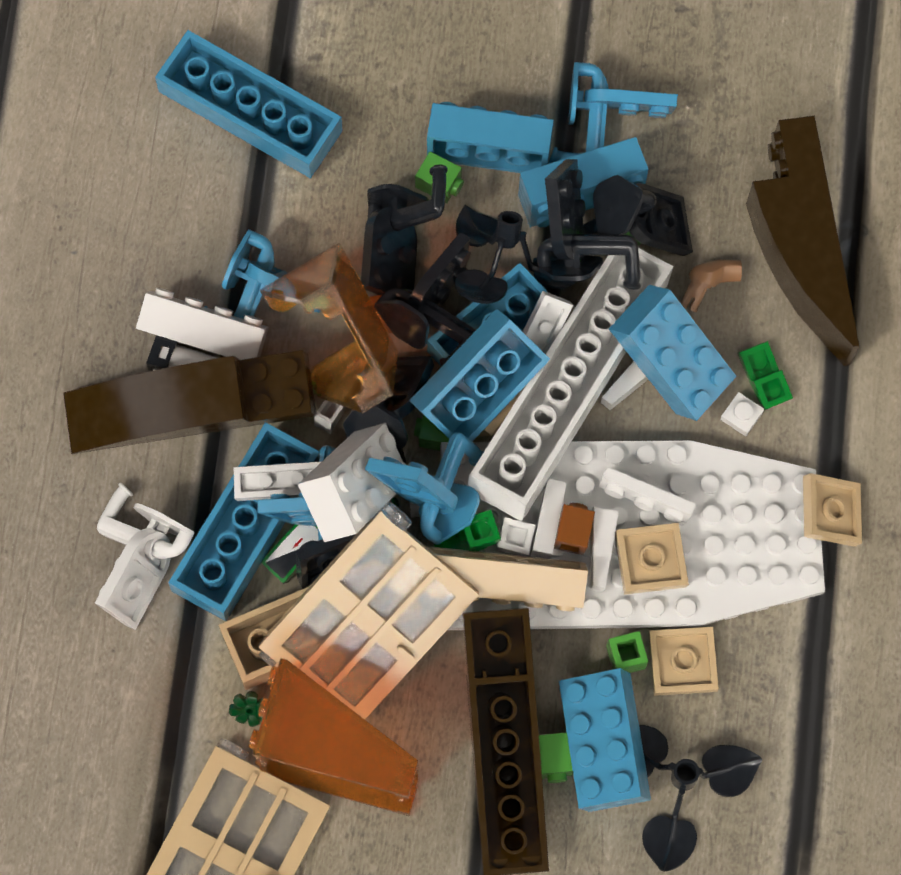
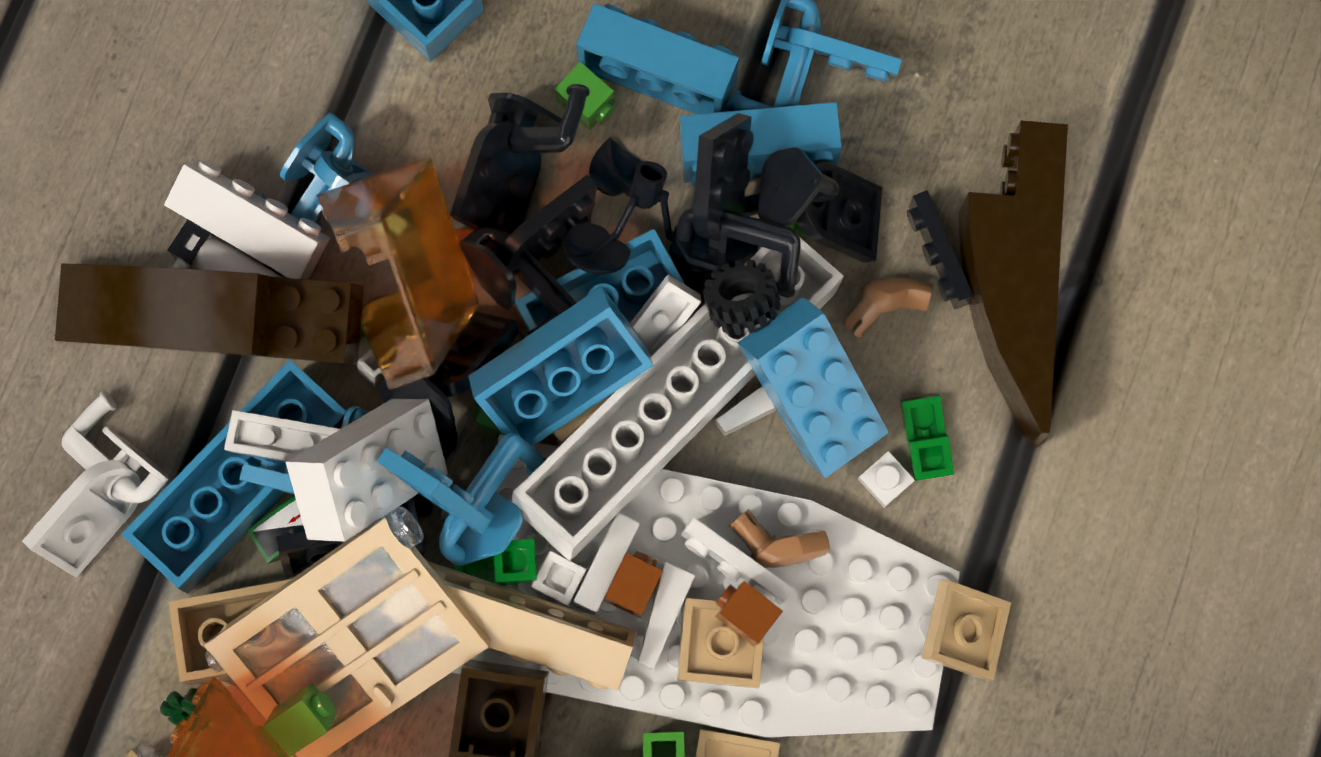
camera: 15 degrees right, 5 degrees up
none -> bright green brick [264,682,337,757]
none -> black tyre [703,260,781,335]
none -> dark orange brick [715,581,783,647]
none -> medium nougat arm [729,509,830,568]
none -> black plate [907,190,974,310]

